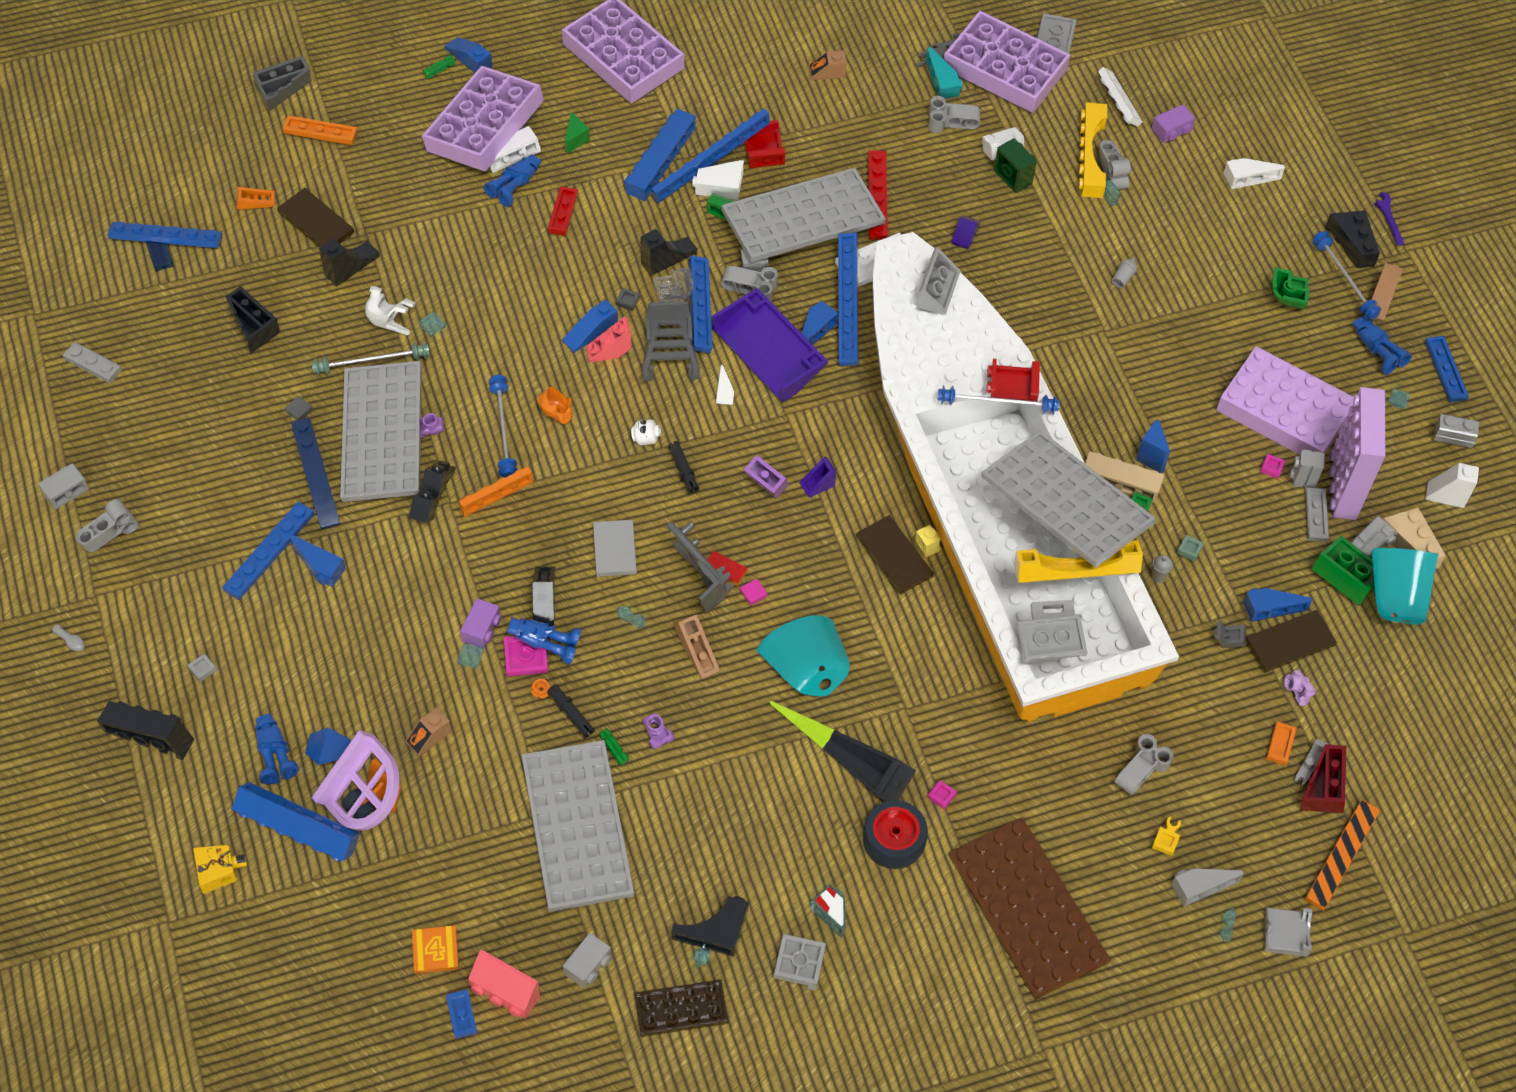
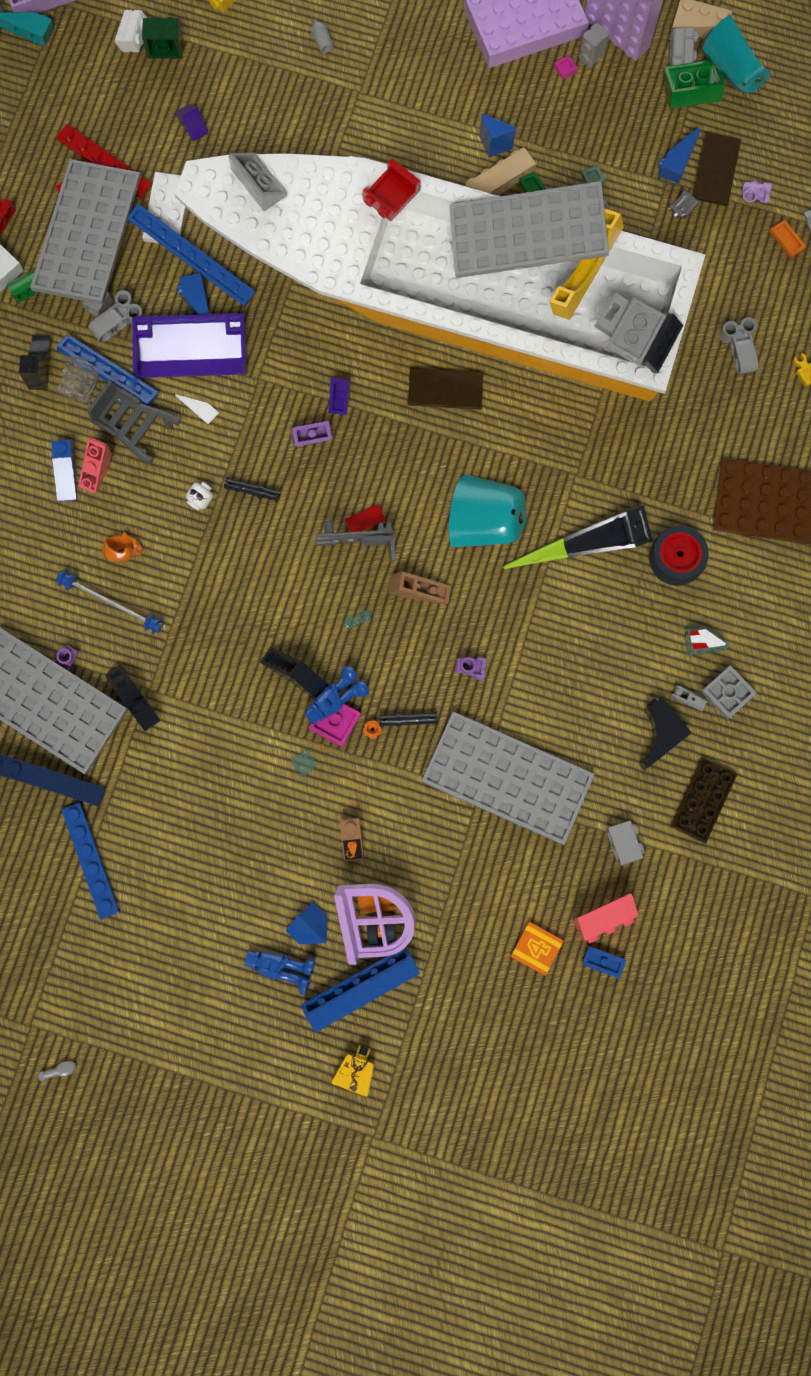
camera: 55 degrees left, 20 degrees up
black wedge [97,701,195,760] -> none
light grey tile [187,653,217,682] -> none
blue slope [290,535,346,587] -> none
orange plate [459,466,533,517] -> none
medium lavender brick [460,599,502,649] -> none
light grey tile [593,520,637,577] -> none
green axle [599,728,629,765] -> none
dark grey tile [615,288,640,311] -> none
clear light blue plate [694,944,711,968] -> none
dark pink tile [740,579,768,606] -> none
light yellow brick [914,525,942,558] -> none
dark pink tile [927,780,957,810] -> none
light grey piece [928,96,980,133] -> none
axle [937,385,1059,415] -> none
light grey tile [1305,487,1329,542] -> none
none -> black plate [642,314,684,373]
none -> light grey bar [671,685,707,712]

